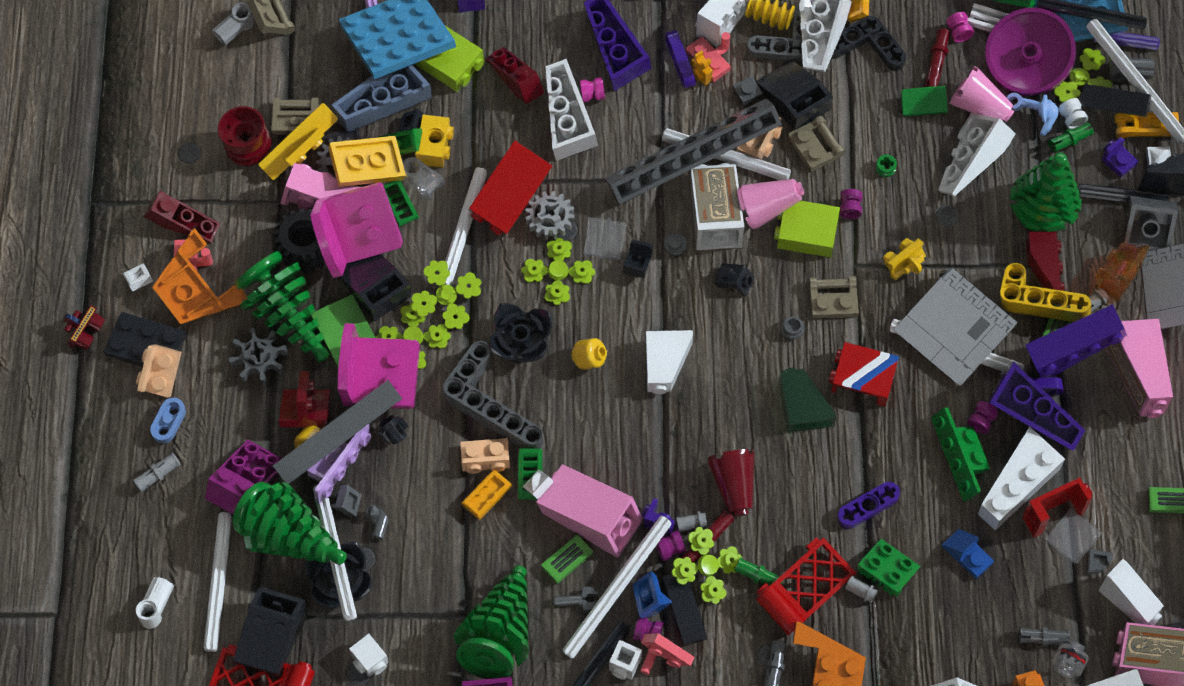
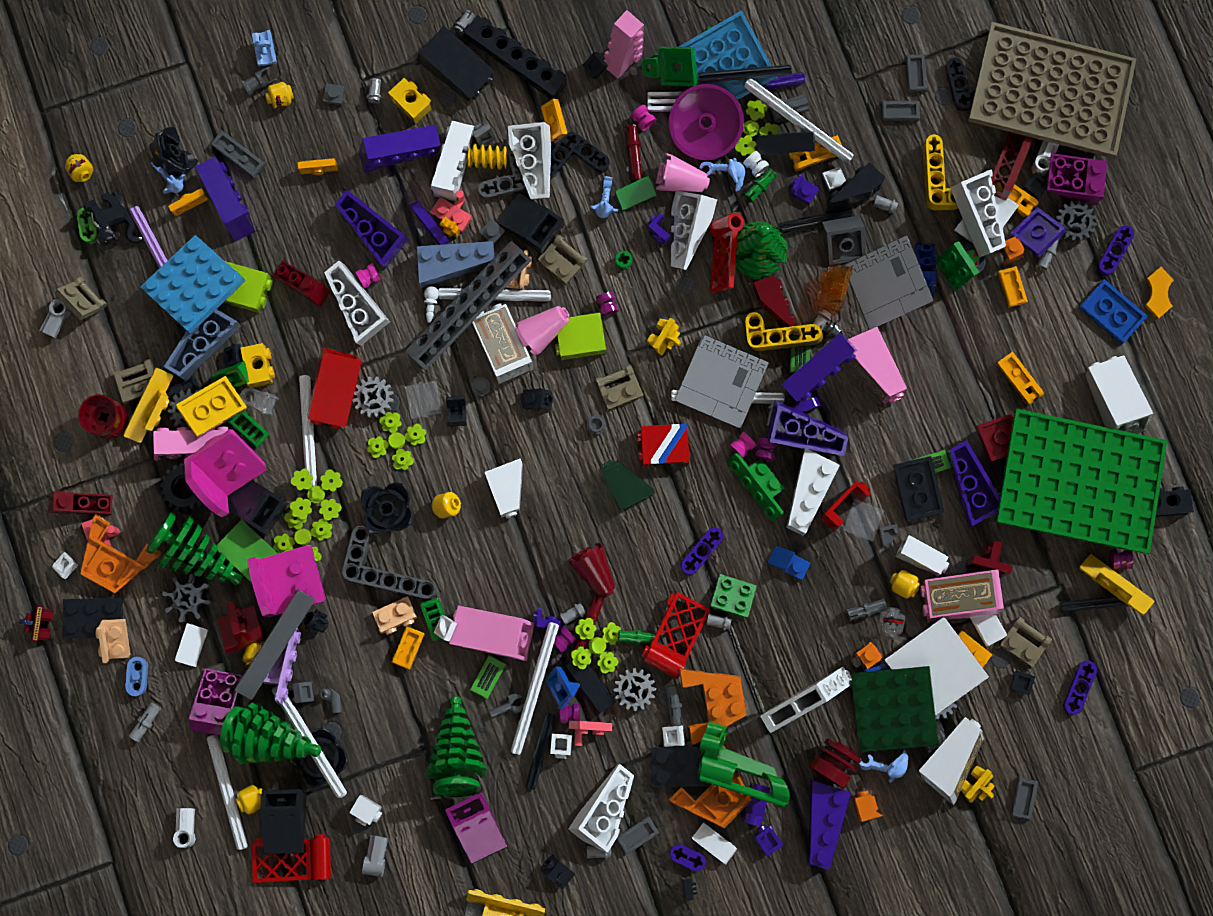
camera: 20 degrees left, 15 degrees up
none -> white slope [175,623,208,667]
none -> yellow head [235,785,262,815]
none -> sand blue wedge [417,241,495,289]
none -> white bar [424,286,439,323]
none -> light blue piece [590,176,618,218]
none -> light grey gear [614,668,656,711]
none -> dark purple bracket [648,213,670,246]
none -> red piece [709,213,744,294]
none -> dark pink wheel [729,432,756,458]
none -> yellow head [890,570,920,599]
none -> black plate [893,456,944,521]

